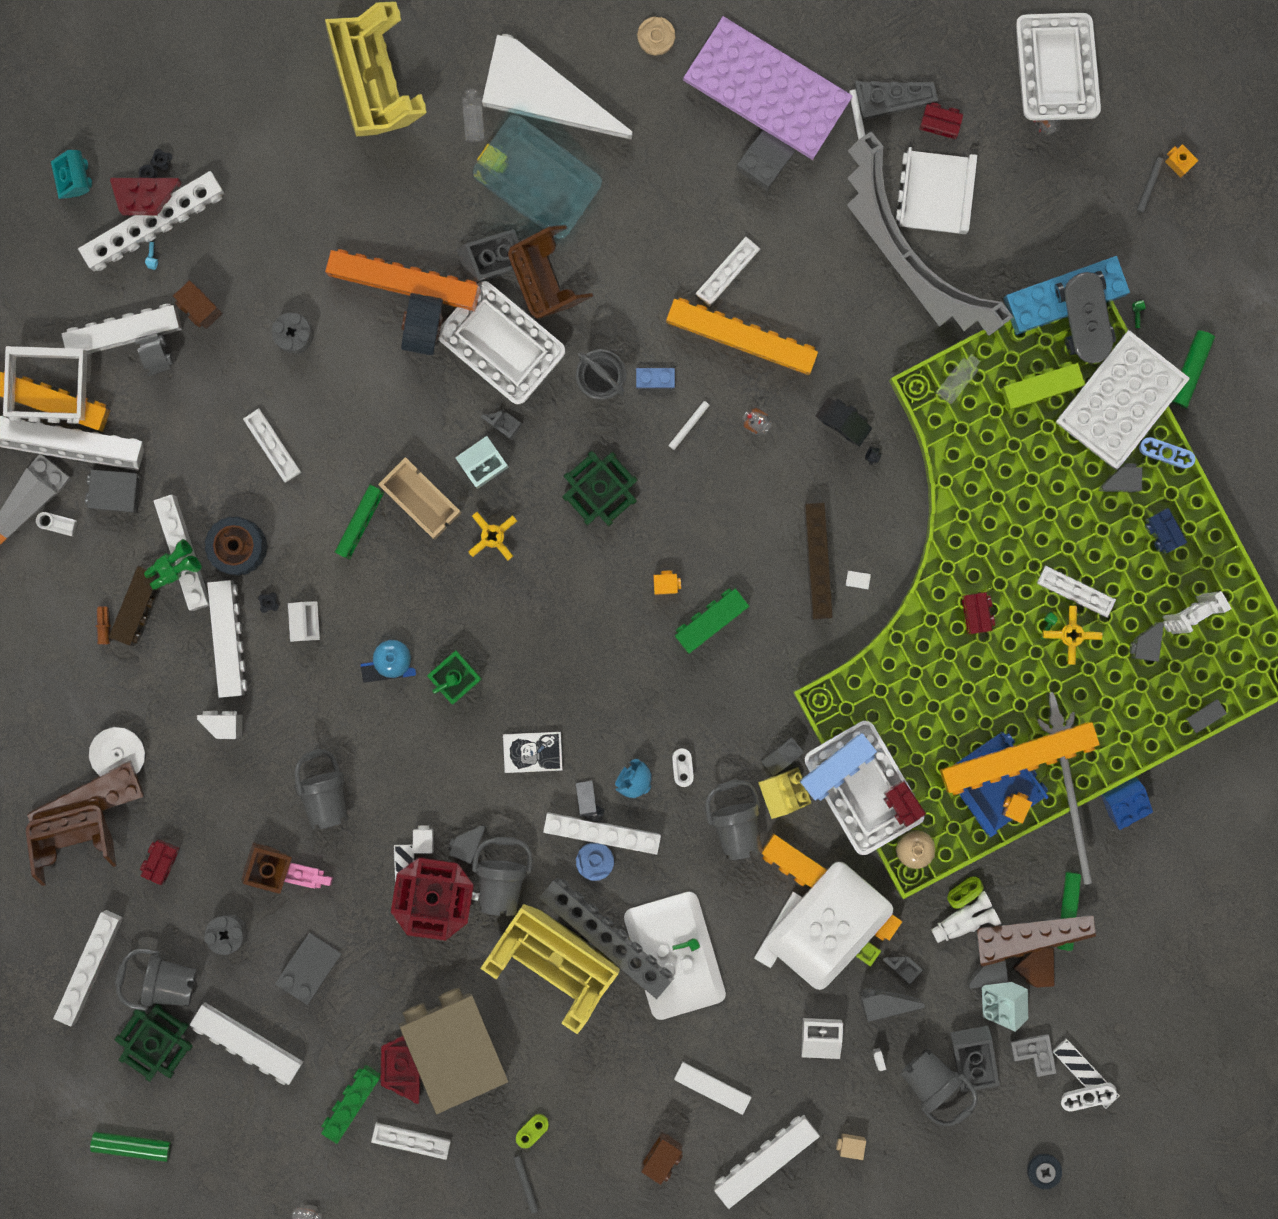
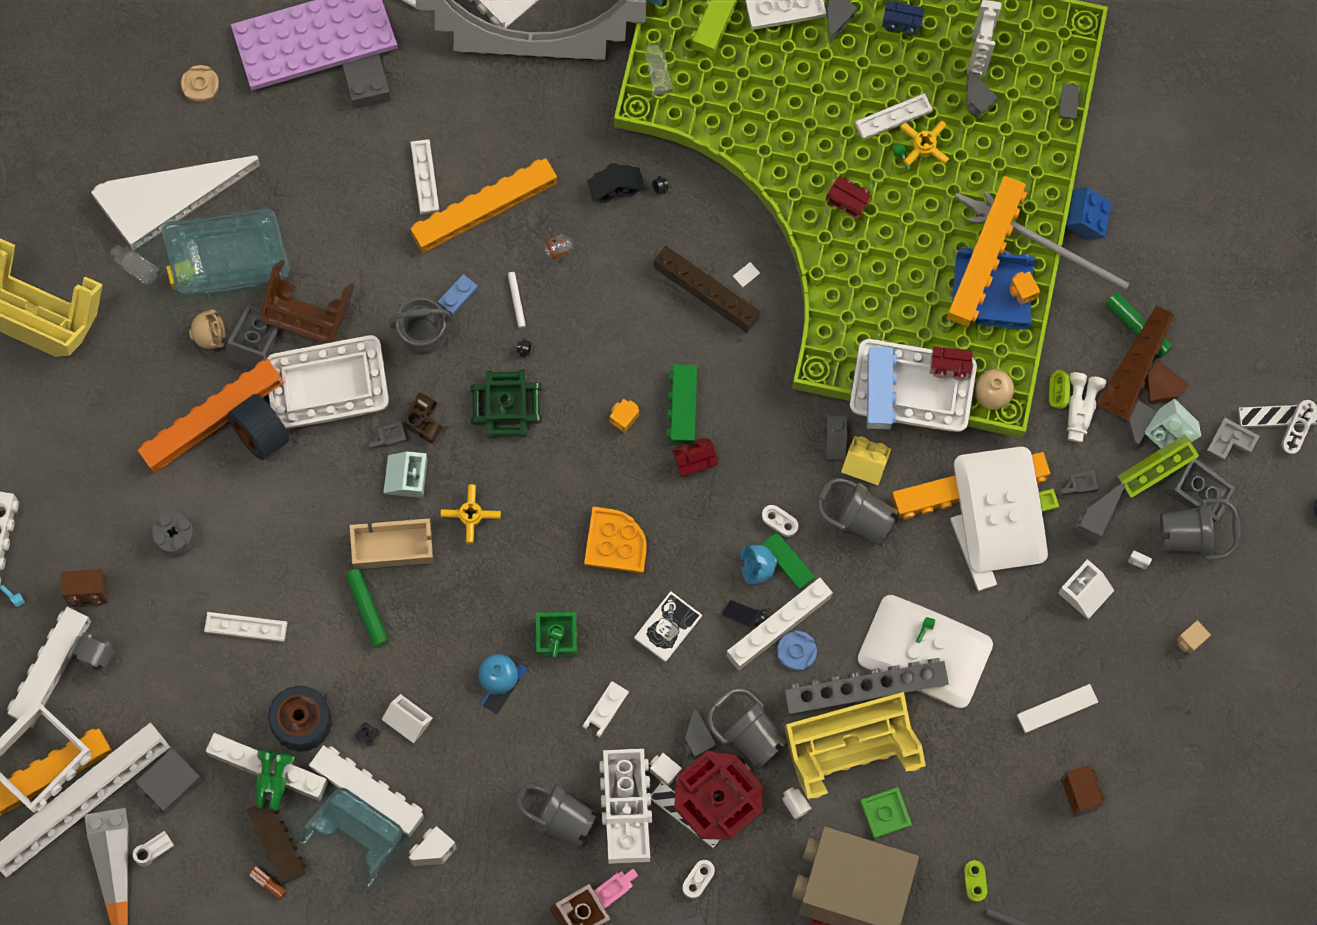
camera: 55 degrees left, 15 degrees down
white brick [714,1115,820,1209] -> none
none -> tan cylinder [189,310,226,350]
none -> clear light blue windscreen [300,788,403,888]
none -> dark brown piece [405,392,443,443]
none -> black plate [517,338,531,357]
none -> white hinge [582,681,629,738]
none -> light orange plate [584,507,647,574]
none -> white wedge [599,749,652,864]
none -> dark red brick [672,438,719,477]
none -> white plate [683,860,715,899]
none -> green tile [762,532,815,590]
none -> white brick [782,787,812,820]
none -> bright green tile [860,787,912,839]
none -> lime brick [1118,434,1199,498]

